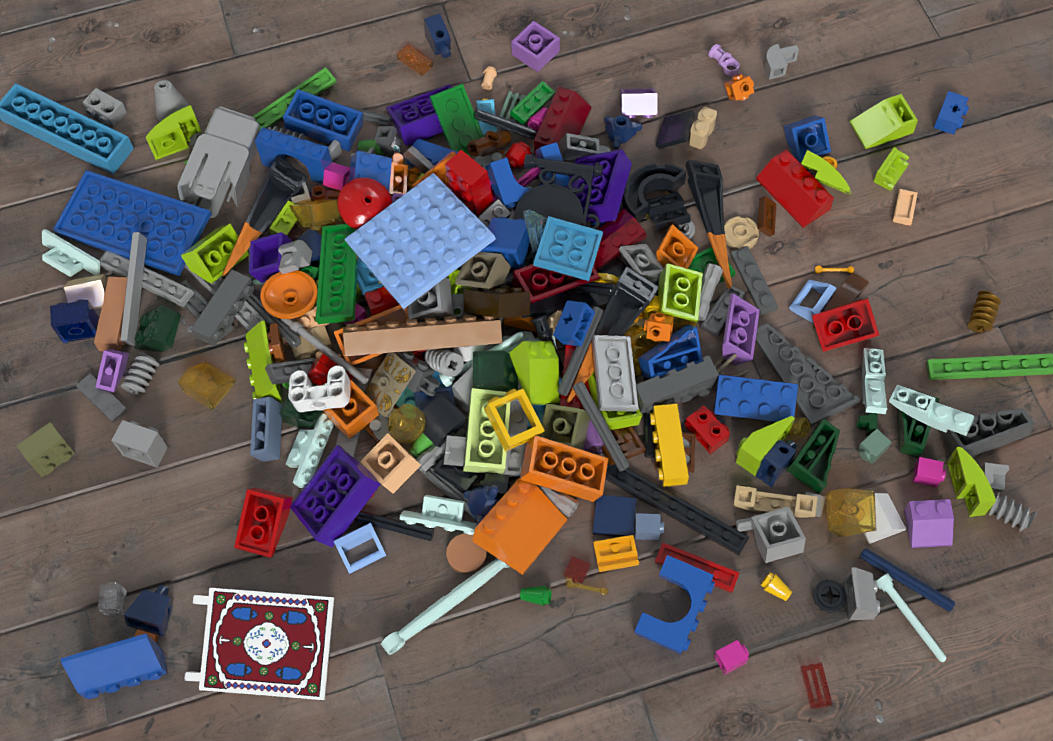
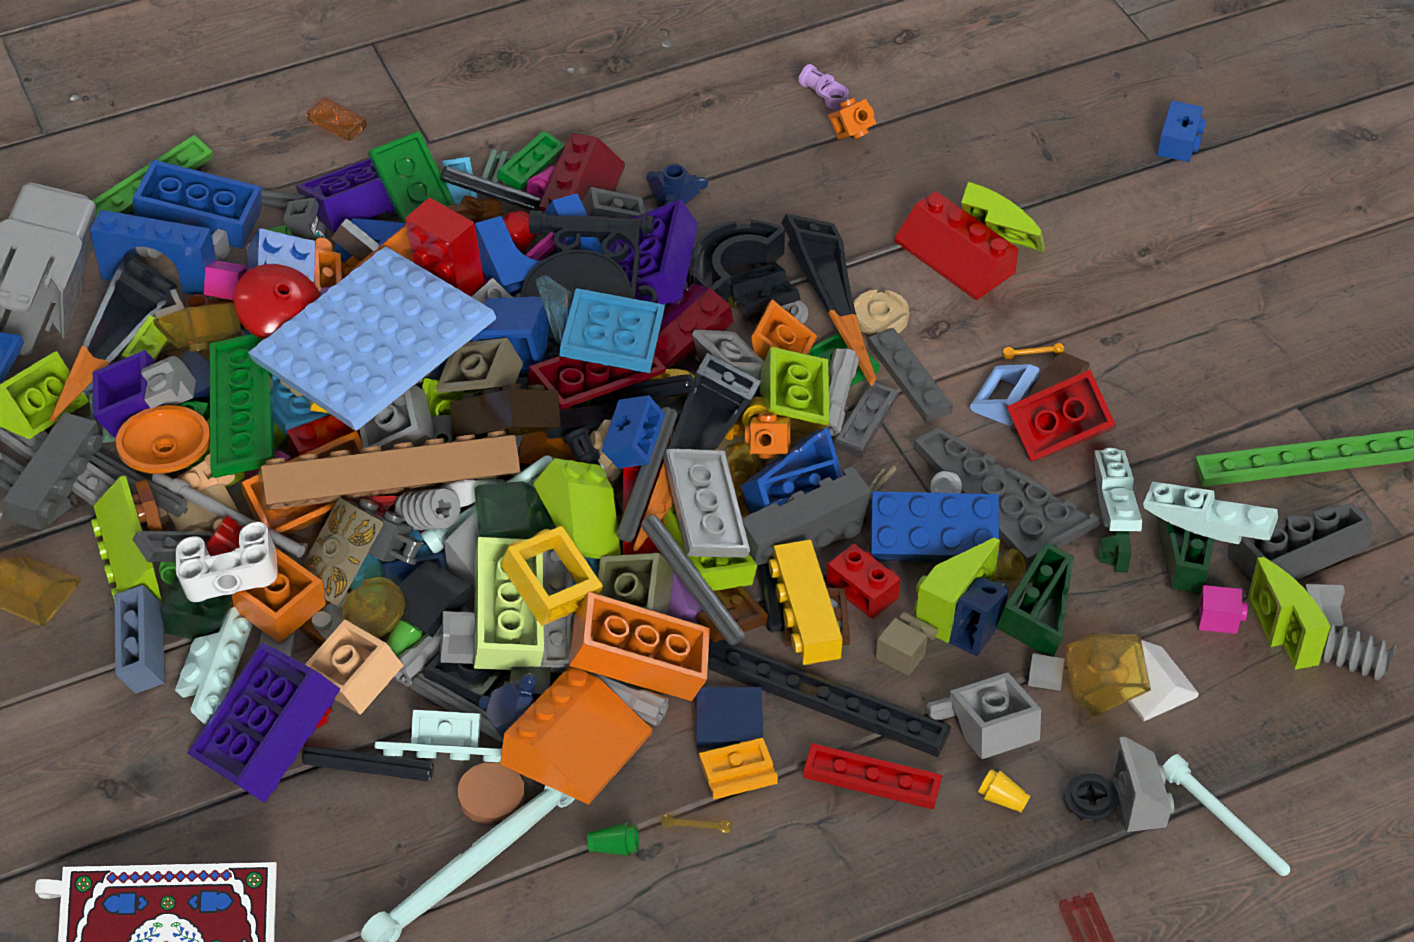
camera: 10 degrees left, 15 degrees down
red slope [234,487,293,558] -> none
light blue tile [334,523,386,574] -> none
dark blue torso [424,13,451,58] -> none
light nougat pin [481,66,497,90] -> none
medium lavender brick [511,21,560,72] -> none
clear red tile [564,556,591,584] -> none
slope [620,88,657,118] -> none
blue arch [634,555,716,655] -> none
sand blue brick [635,513,664,540] -> none
black tile [656,110,696,149] -> none
tan brick [689,107,717,149] -> none
dark pink brick [714,640,749,675] -> none
medium lavender slope [723,294,760,365] -> none
tan slope [734,486,818,517] -> none
reddish brown plate [757,196,776,237] -> none
light grey brick [764,44,799,80] -> none
blue slope [783,115,831,163] -> none
lime slope [850,94,918,149] -> none
sand green brick [857,429,892,464] -> none
dark blue axle [860,548,955,612] -> none
lime hinge [874,147,909,191] -> none
light nougat tile [892,189,918,226] -> none
medium lavender slope [904,499,954,548] -> none
pearl gold piece [968,291,1001,333] -> none
none -> dark tan brick [874,611,938,676]
none -> white tile [930,471,962,493]

